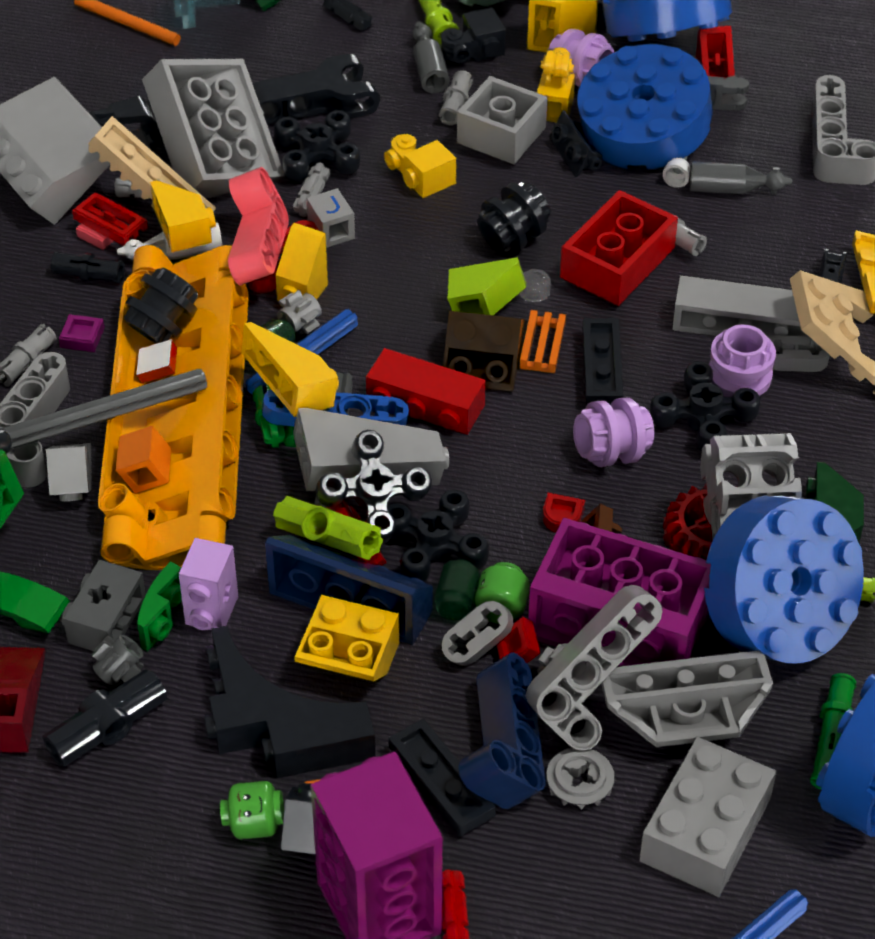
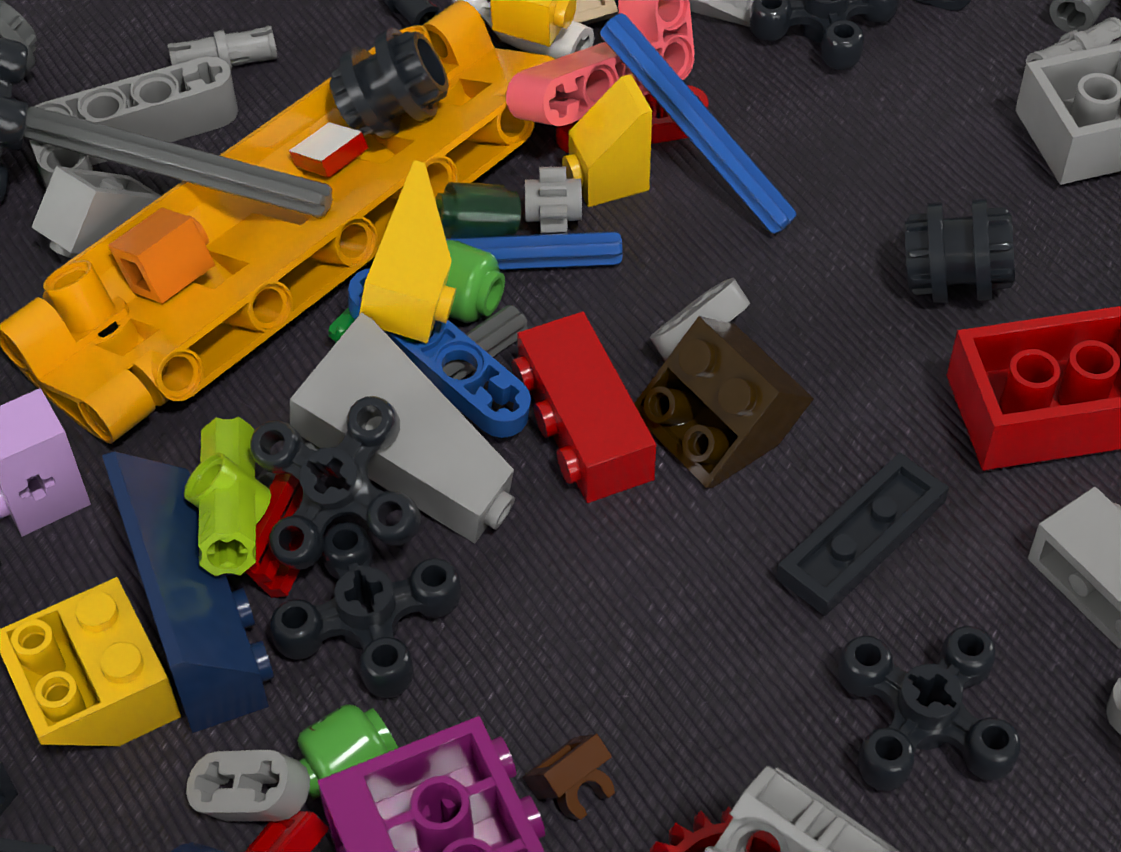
camera: 45 degrees right, 5 degrees up
magenta tile [59,314,105,352] -> none
light grey axle [293,163,330,217] -> none
light grey brick [306,188,355,248] -> none
yellow brick [384,134,456,198] -> none
clear green brick [434,560,481,620] -> none
lime slope [447,257,526,316] -> none
clear axle [519,269,551,302] -> none
orange tile [519,310,566,373] -> none
red tile [543,493,585,533] -> none
lavender piece [573,397,654,467] -> none
lavender piece [709,324,776,397] -> none
none -> blue axle [600,13,797,234]
none -> light grey beam [650,278,750,361]

